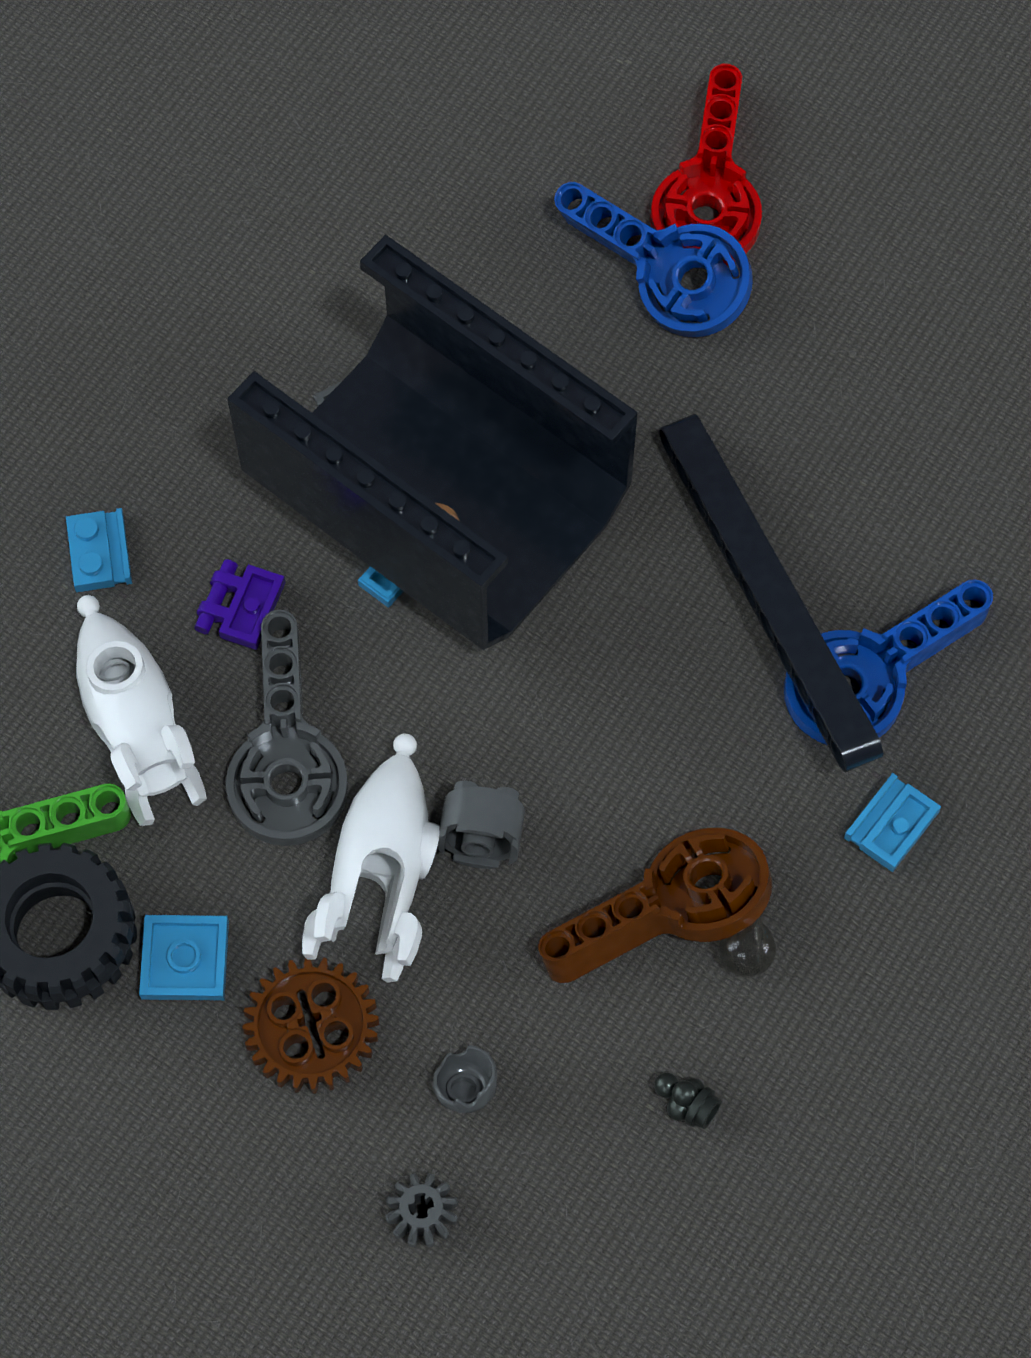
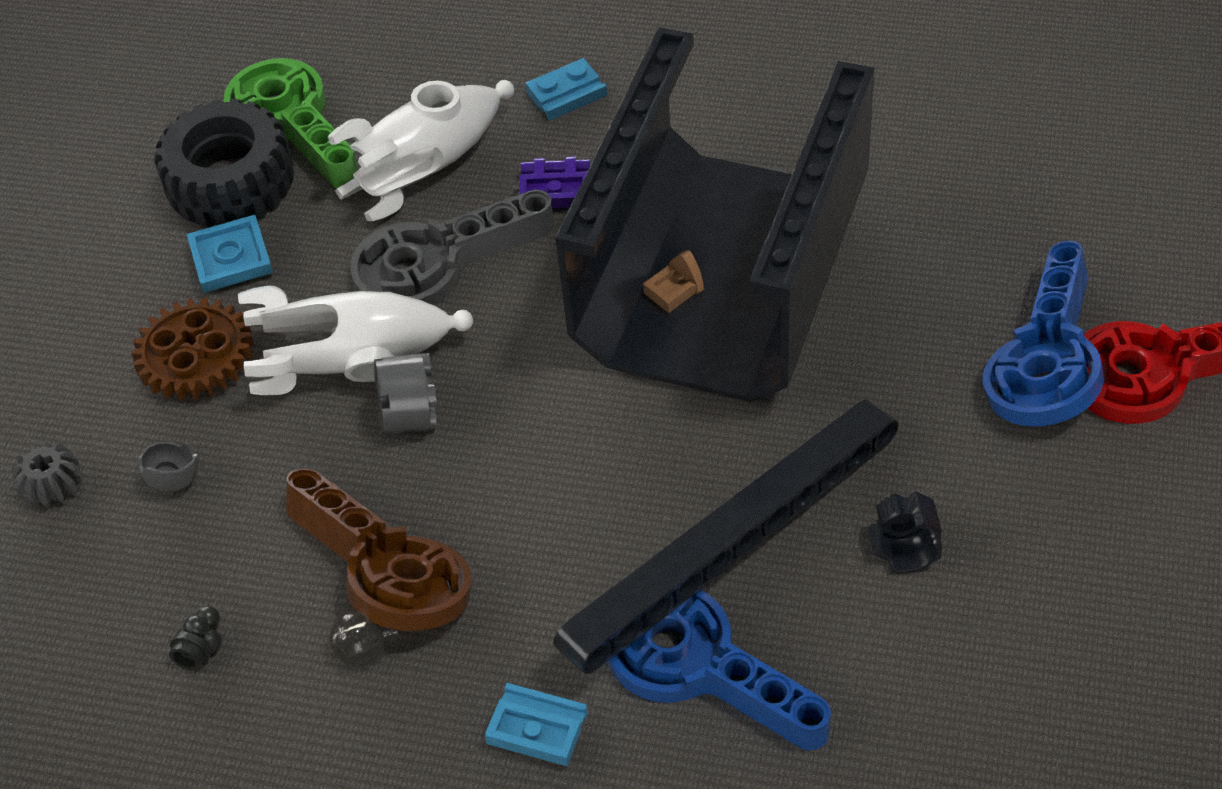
camera: 75 degrees right, 15 degrees down
none -> black hair [867,491,942,574]

